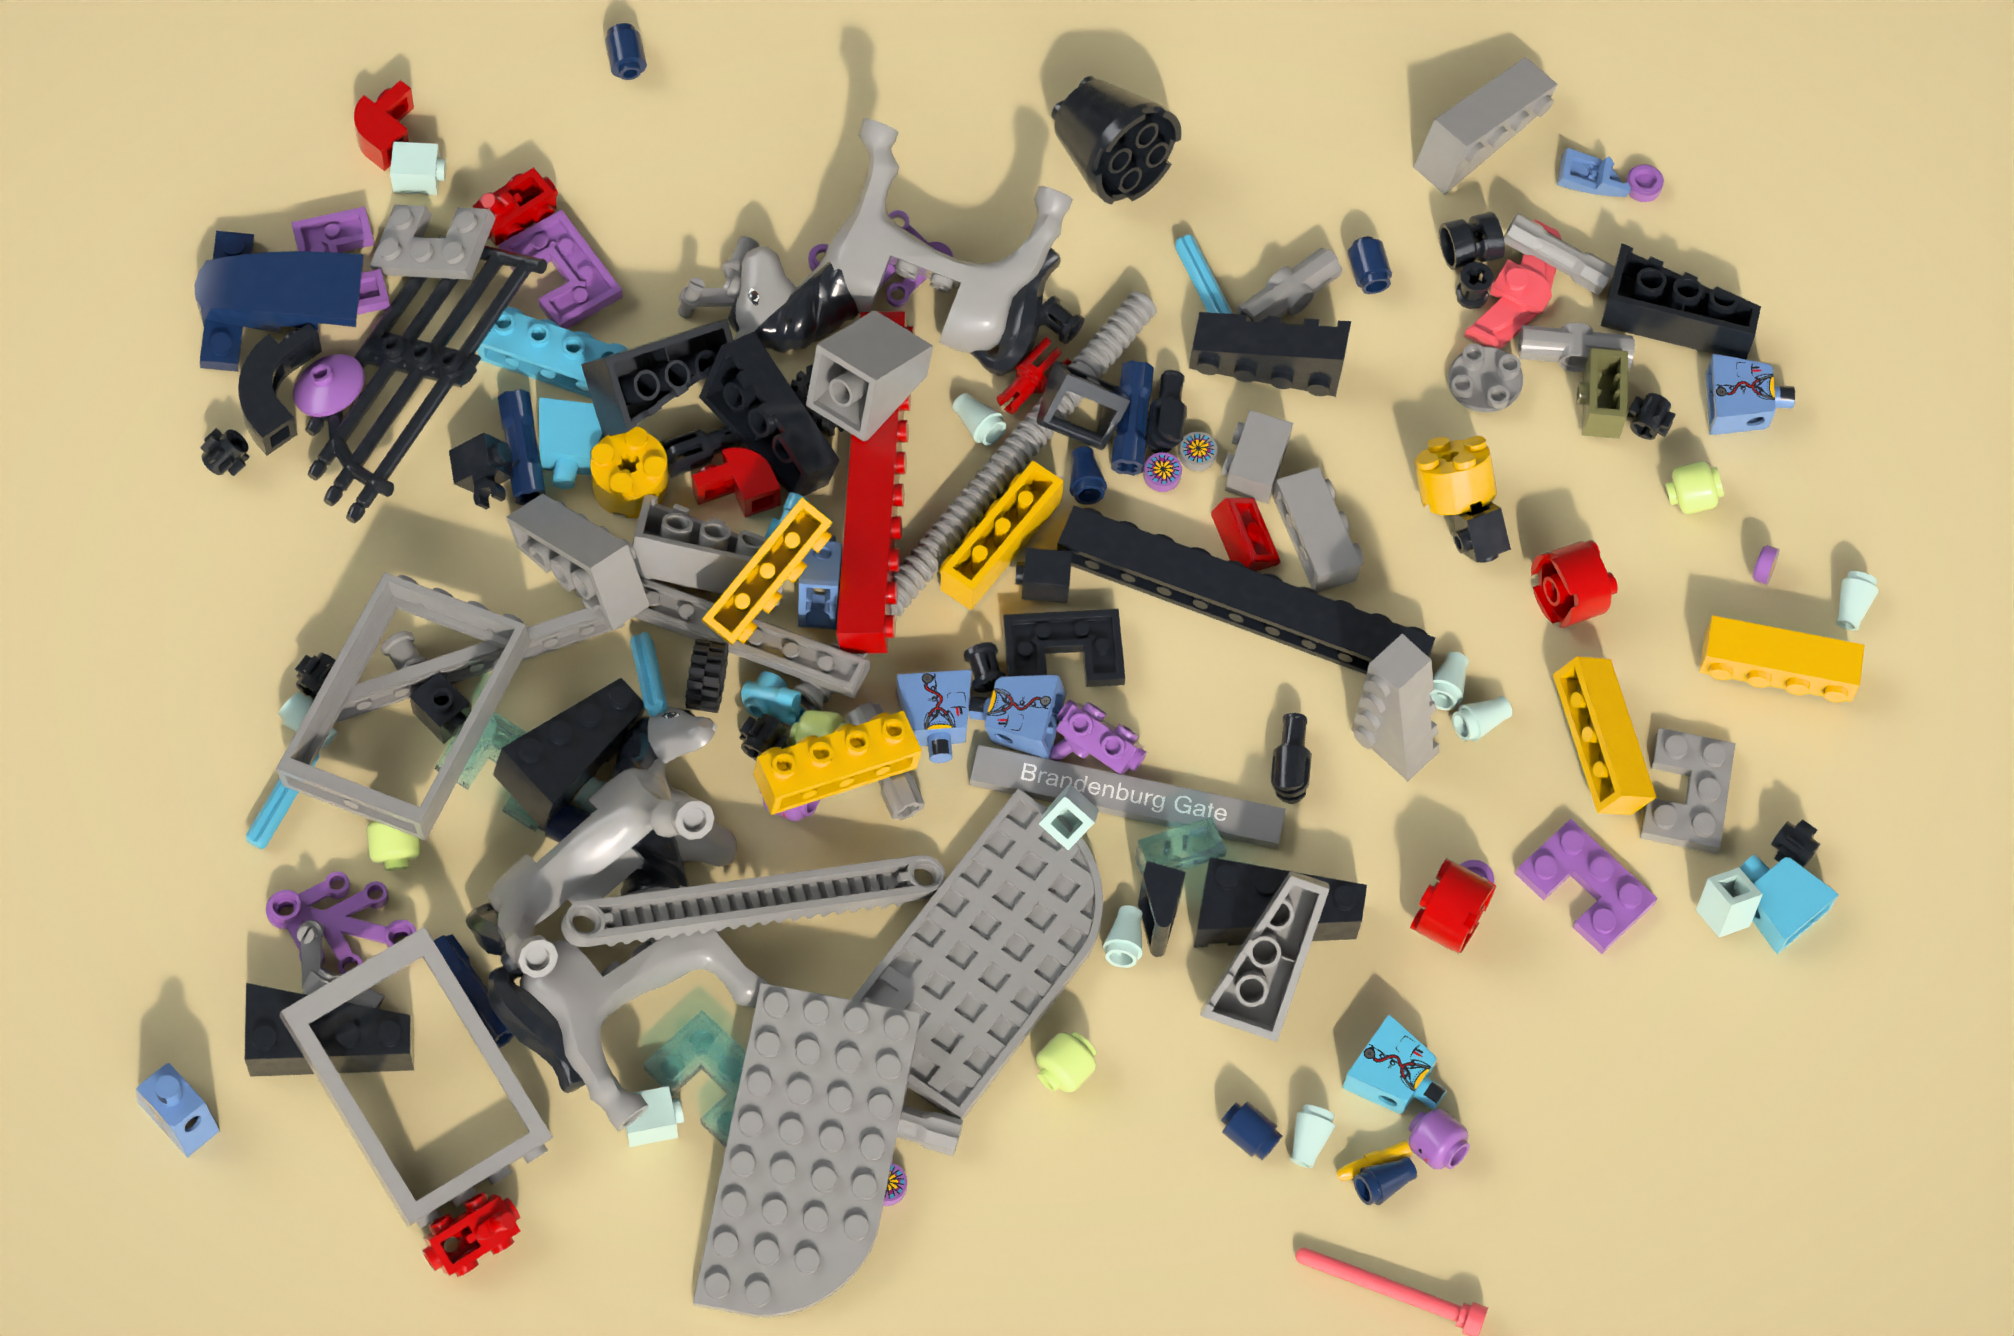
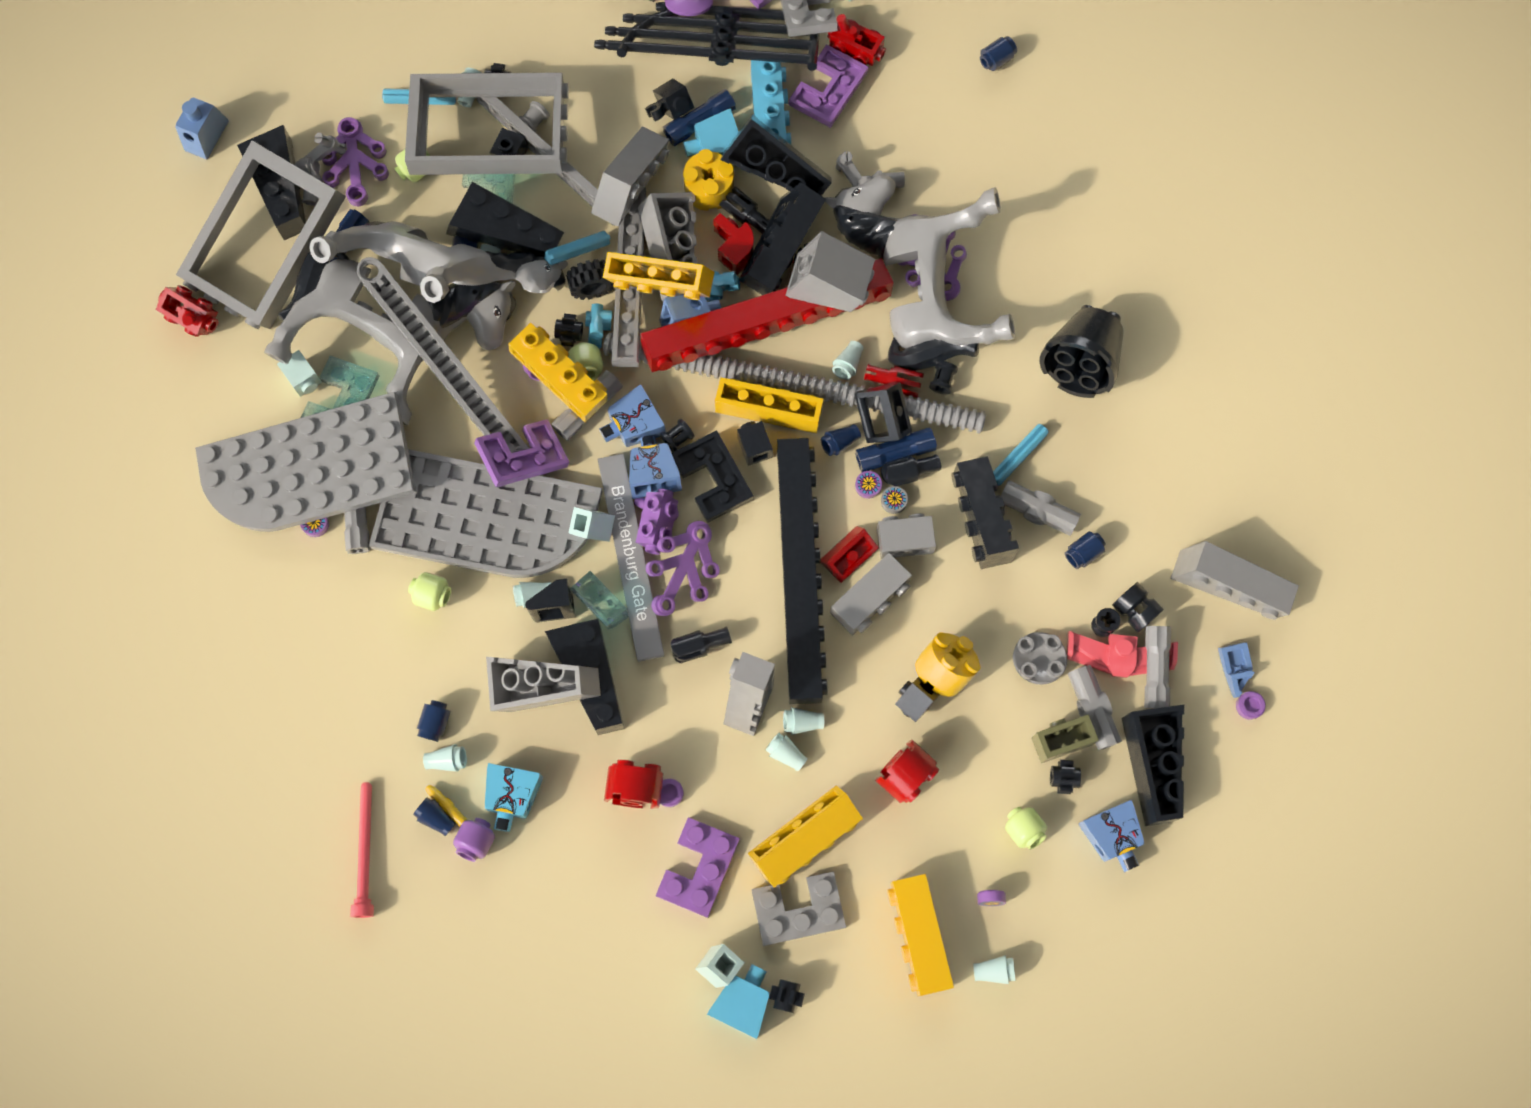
camera: 70 degrees right, 10 degrees up
none -> medium lavender plate [474,419,569,487]
none -> medium lavender plant [646,521,720,616]

